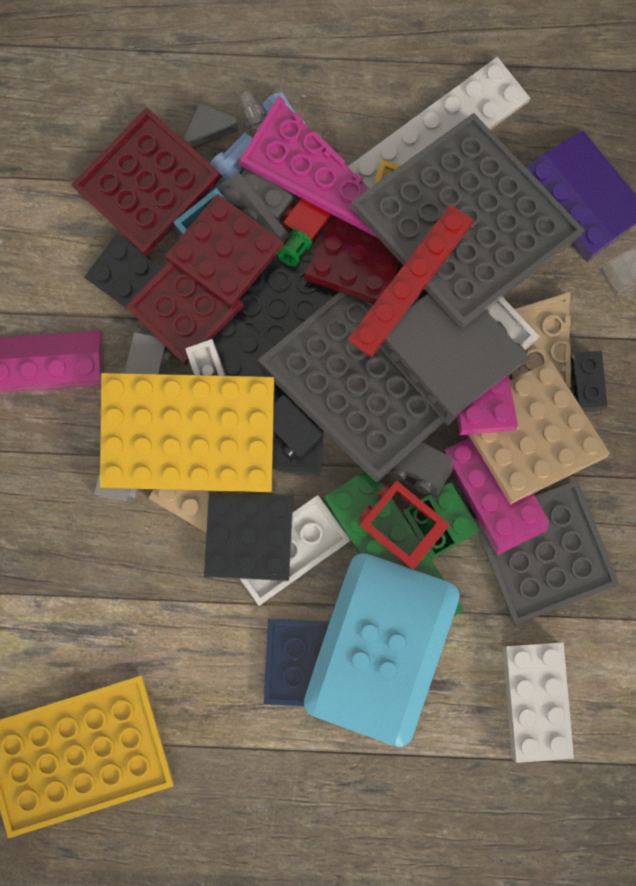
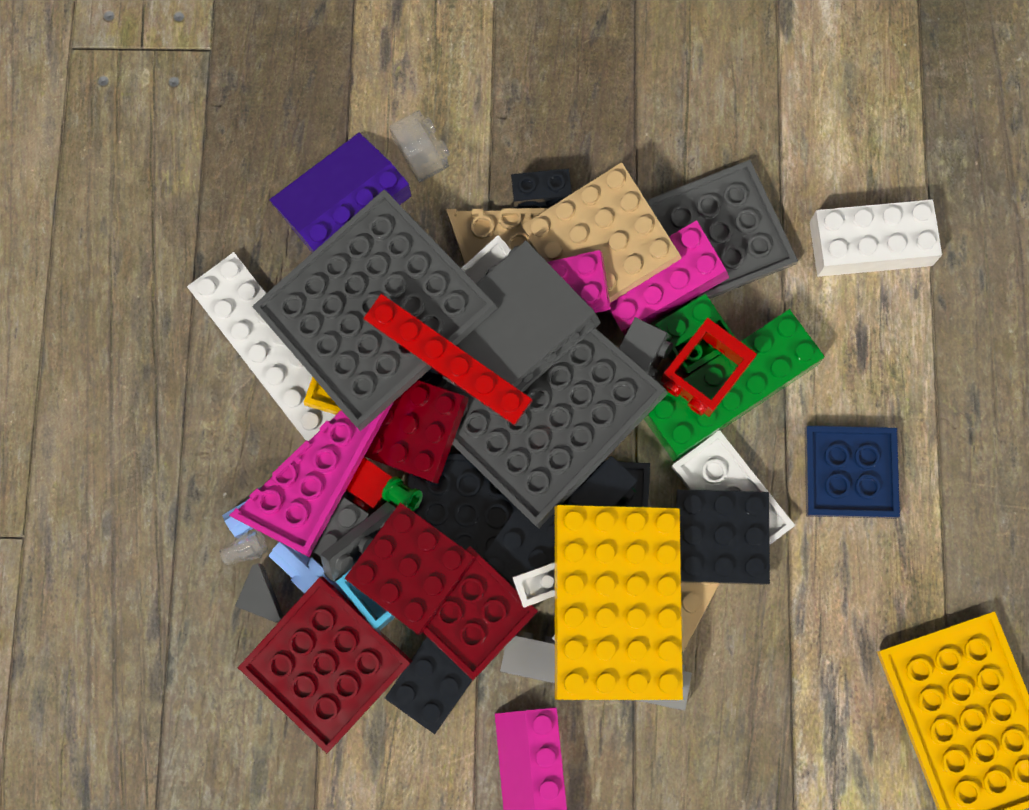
camera: 85 degrees left, 5 degrees down
medium azure wedge [304,553,460,747] -> none

